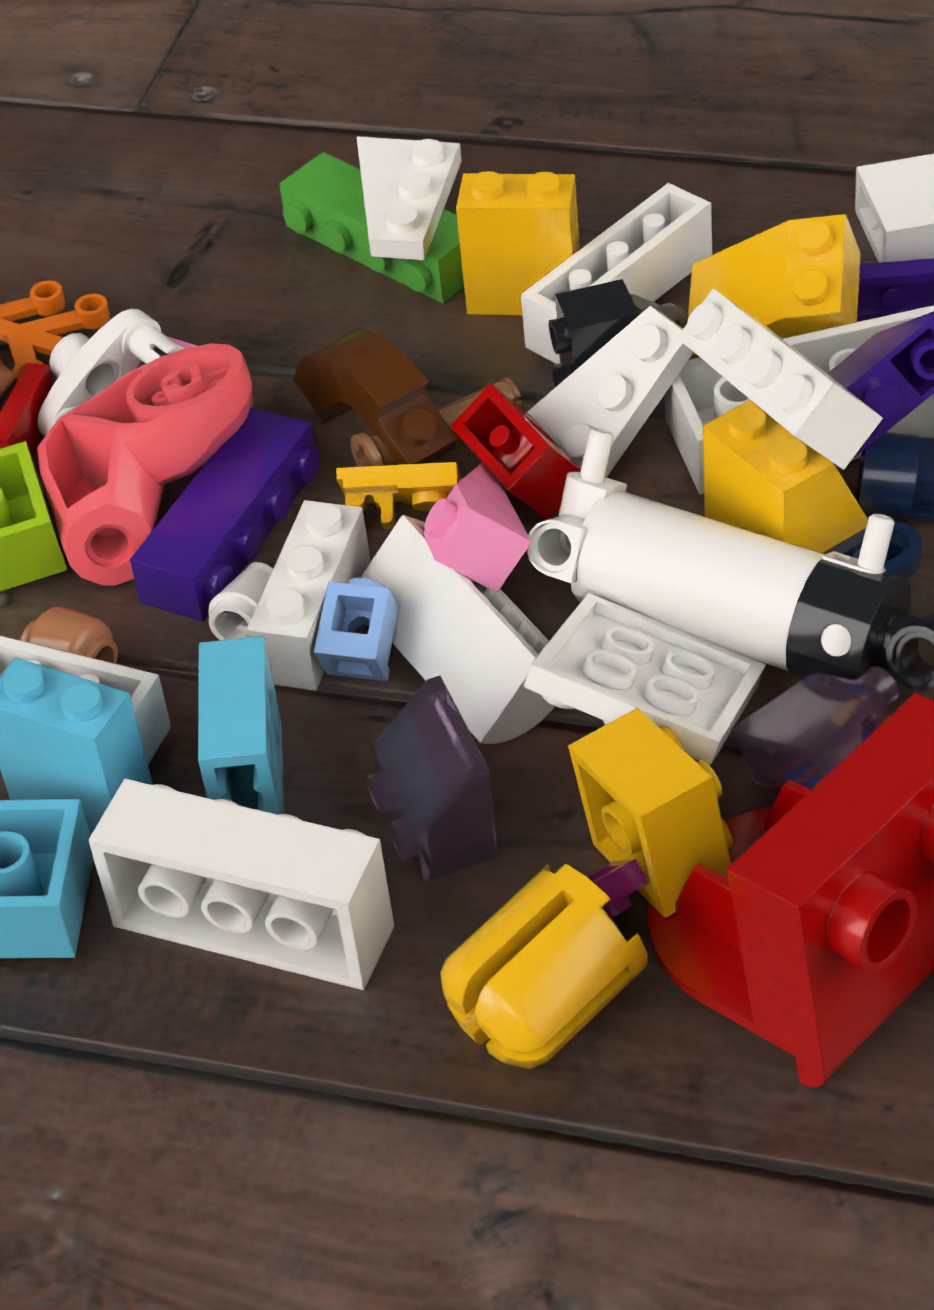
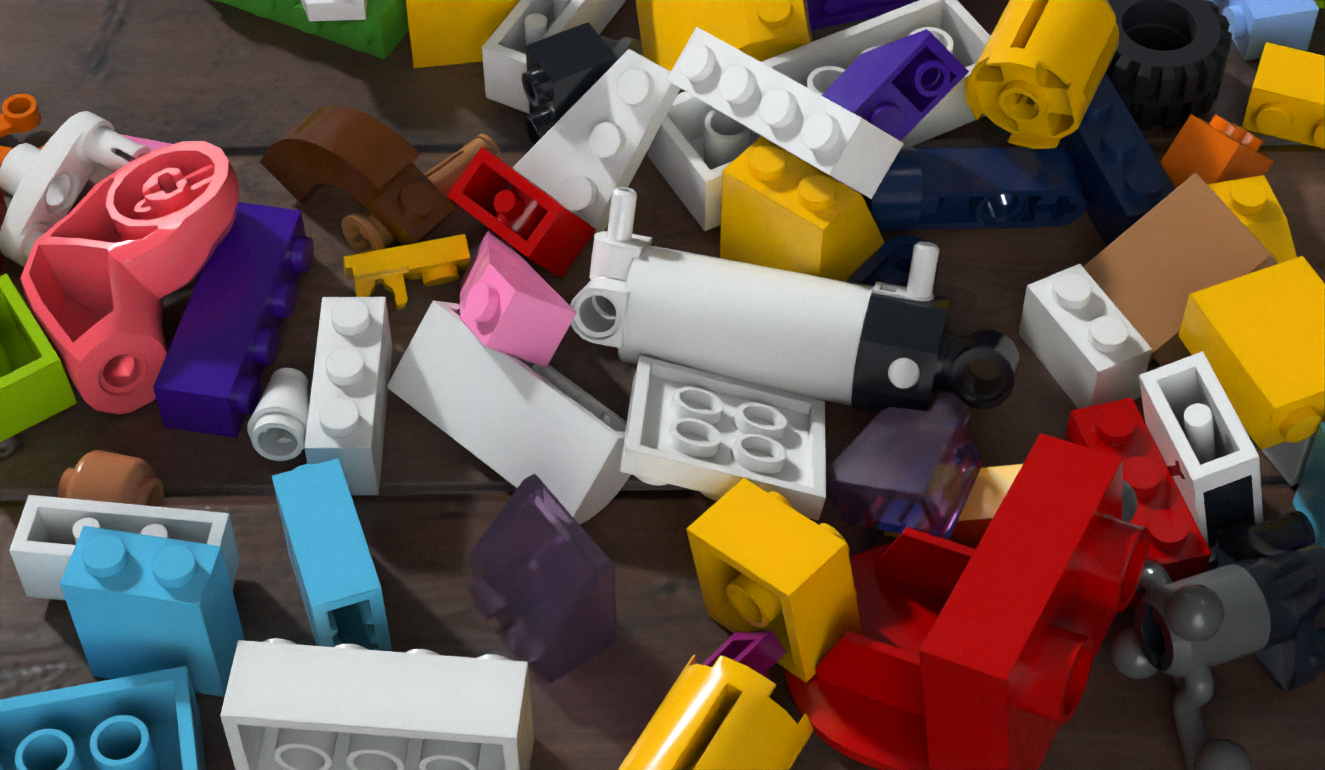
camera: 20 degrees left, 5 degrees up
light blue brick [313,578,399,682] -> none

